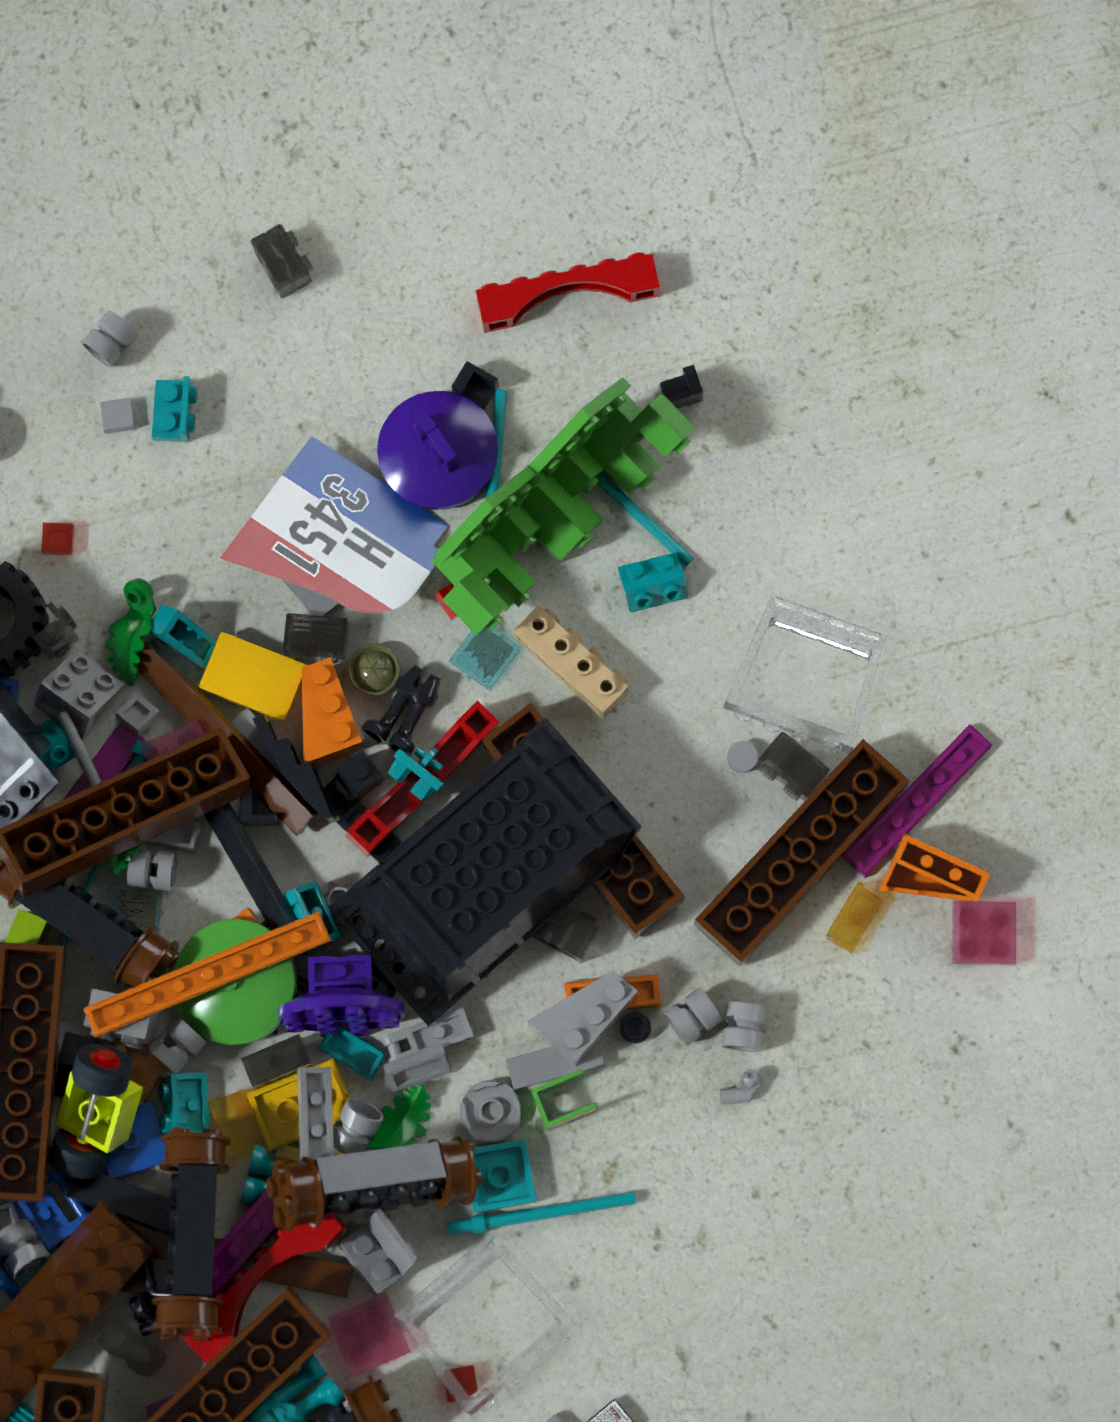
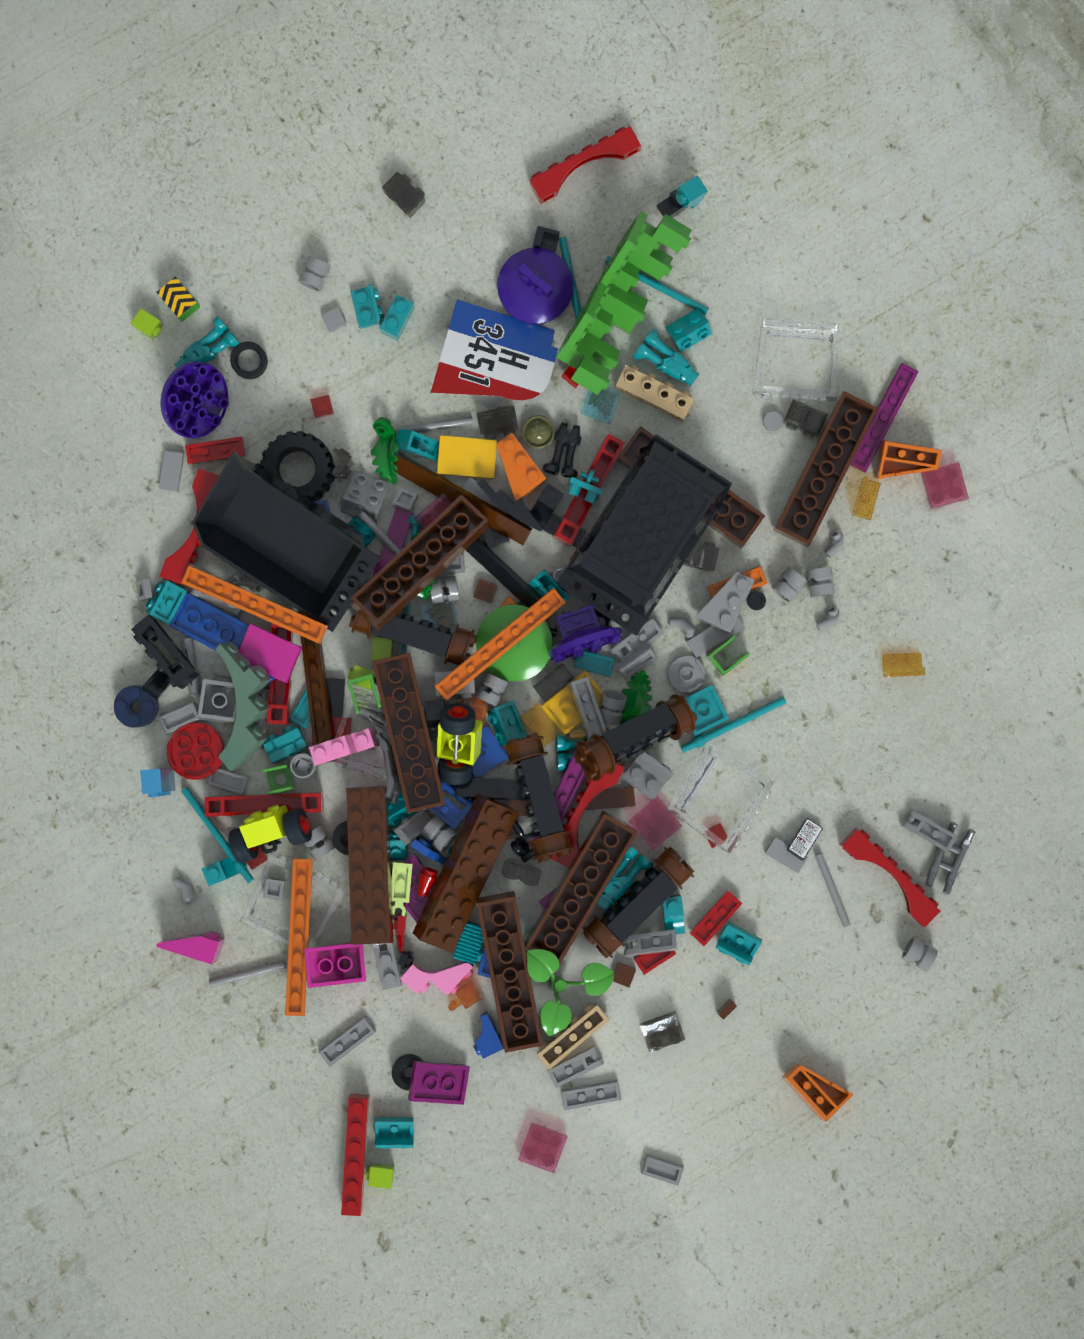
camera: 25 degrees left, 10 degrees up
none -> teal brick [379,295,415,341]
none -> light grey bar [397,417,473,434]
none -> reddish brown tile [473,579,498,604]
none -> teal piece [632,328,699,386]
none -> light grey arm [670,618,695,638]
none -> teal arch [674,175,708,209]
none -> light grey arm [824,529,843,558]
none -> clear yellow panel [883,653,925,677]

